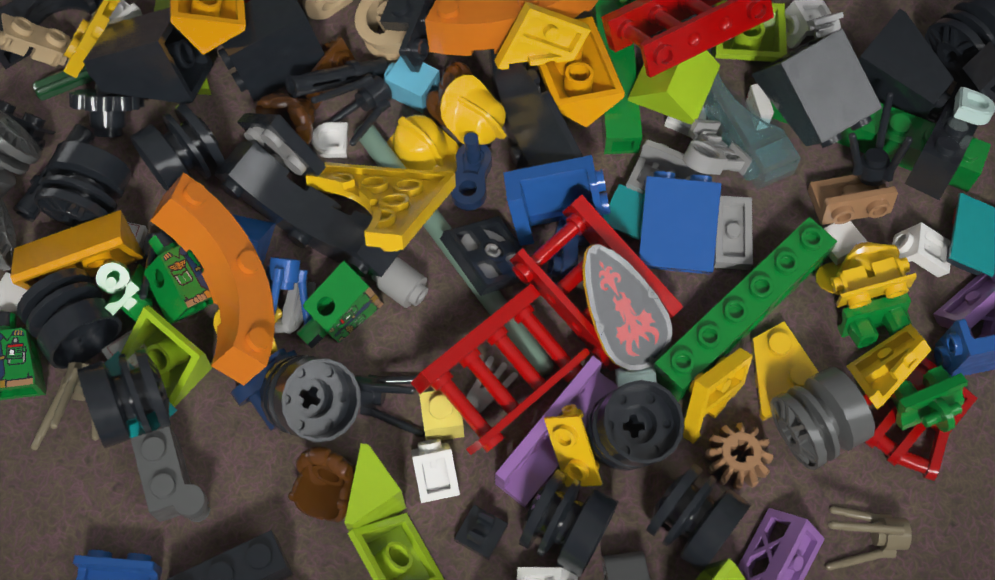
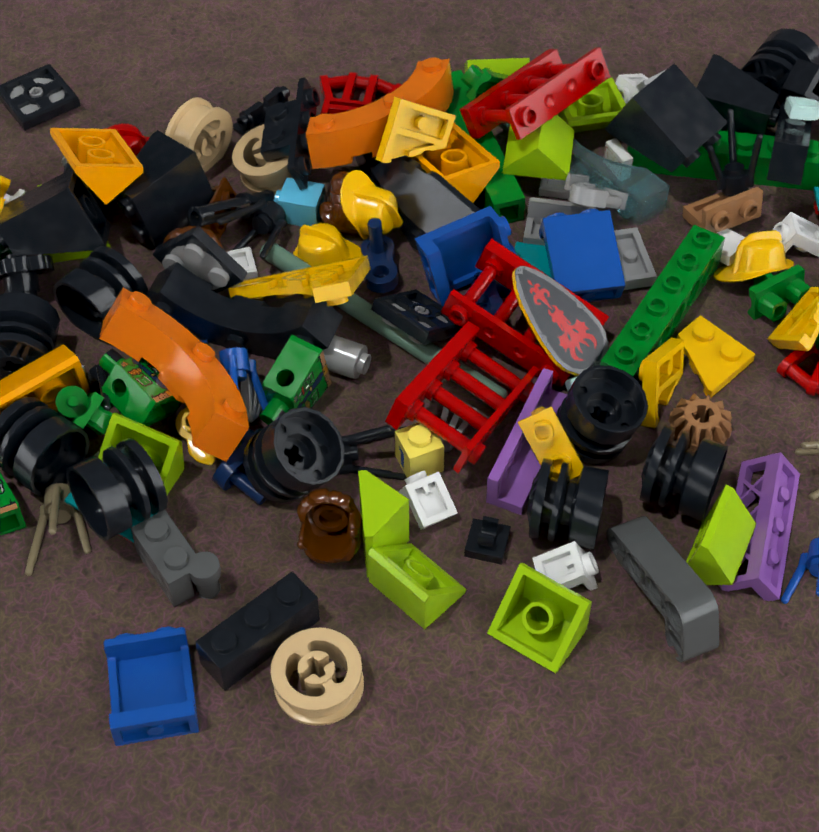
camera: 15 degrees left, 15 degrees down
dark grey wheel [770,367,875,471] -> none
yellow hinge [831,256,917,309] -> none

